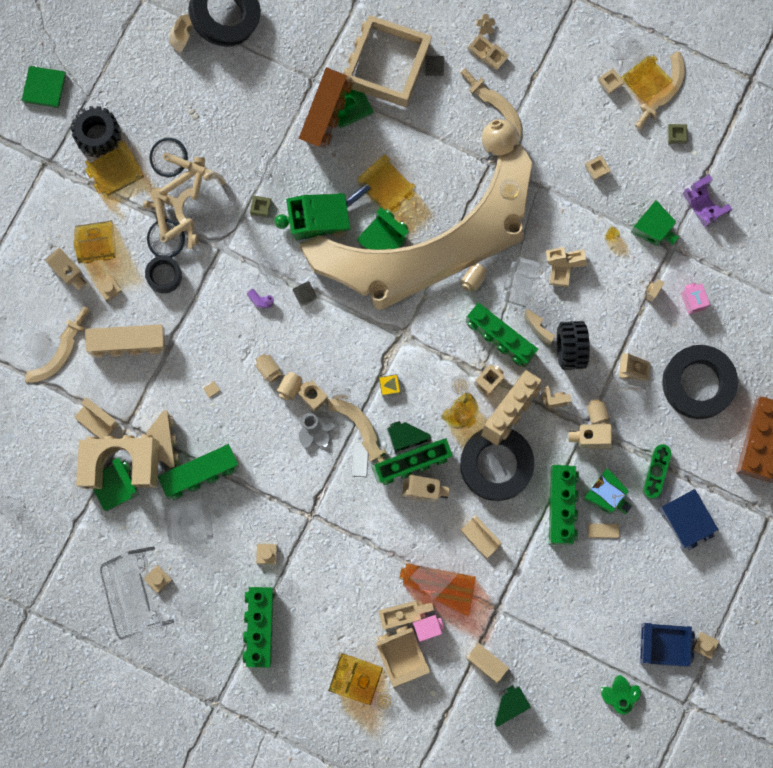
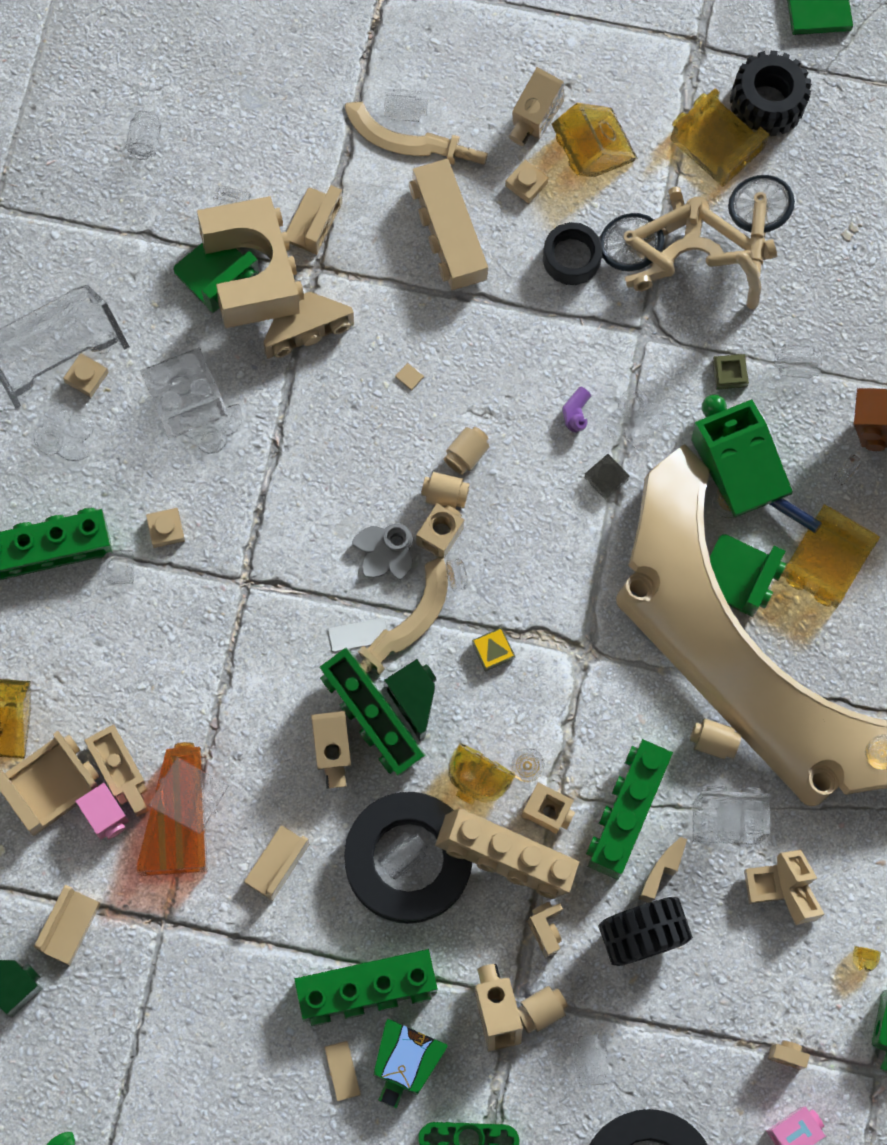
camera: 70 degrees right, 5 degrees down
green brick [158,444,239,501] -> none
tan slope [619,353,650,381] -> none

